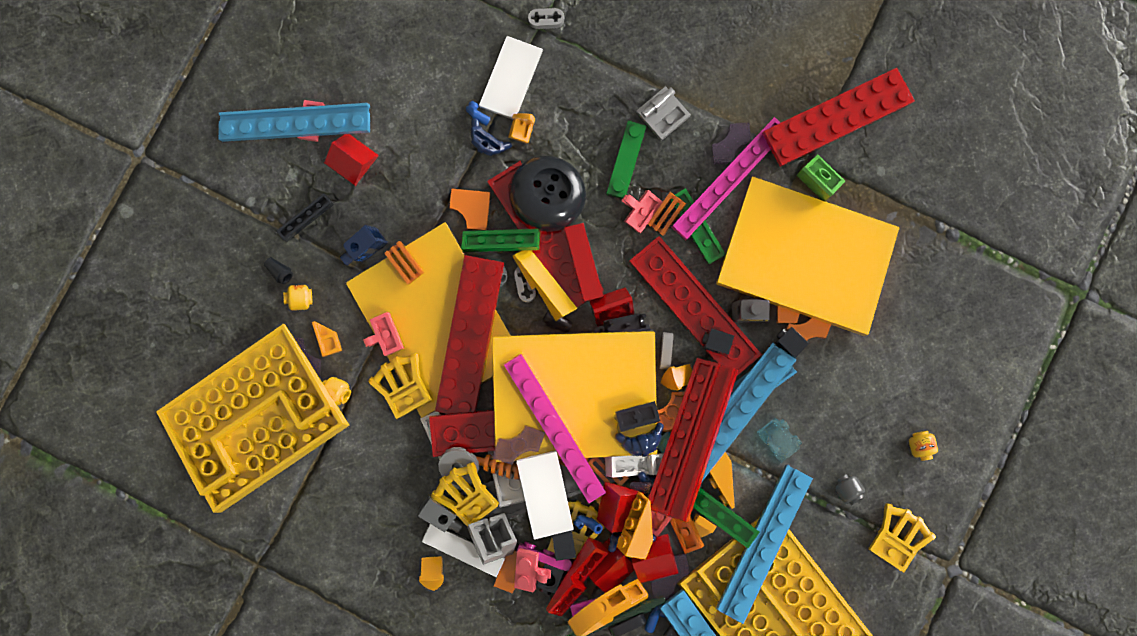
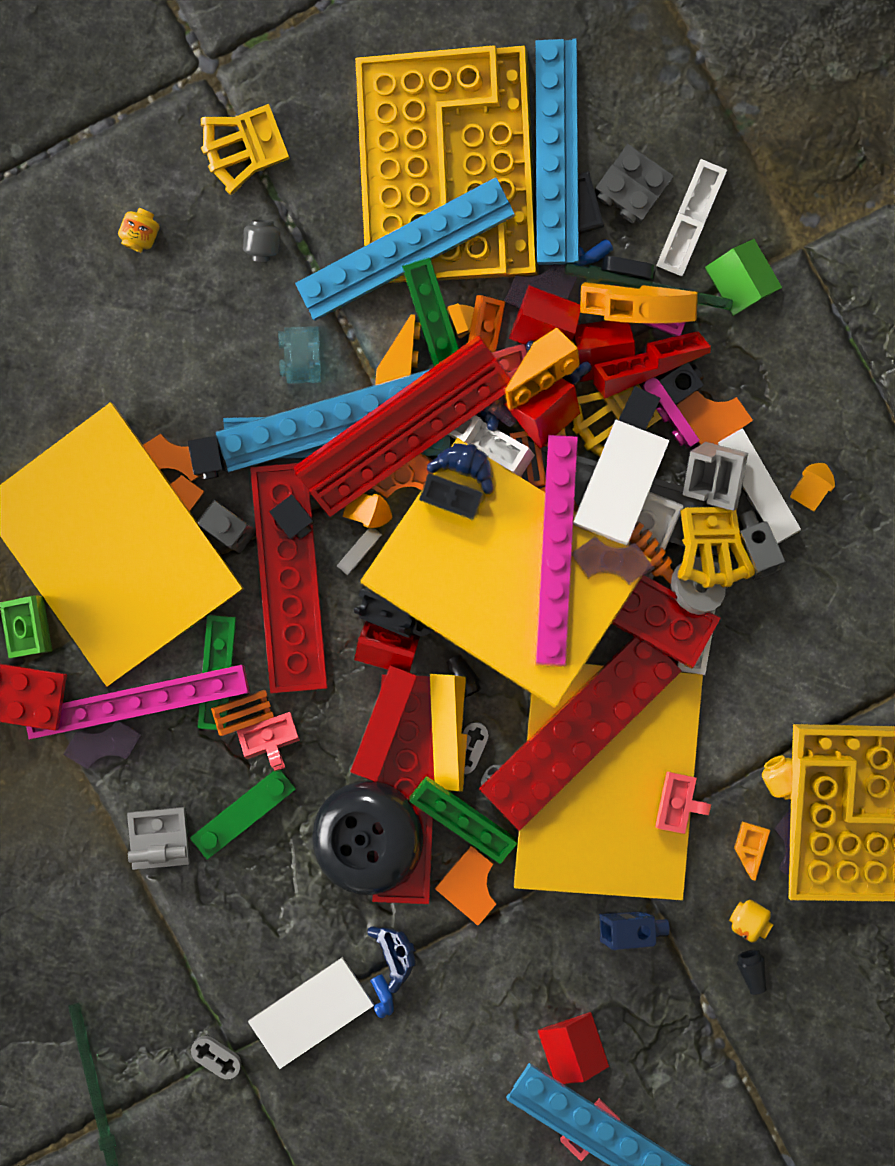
camera: 145 degrees left, 5 degrees up
black piece [277,193,334,242] -> none
yellow plate [368,353,432,419] -> none
orange tile [384,241,424,284] -> none
light orange tile [508,113,535,144] -> none
coral plate [514,548,551,593] -> none
blue arm [573,515,603,534] -> none

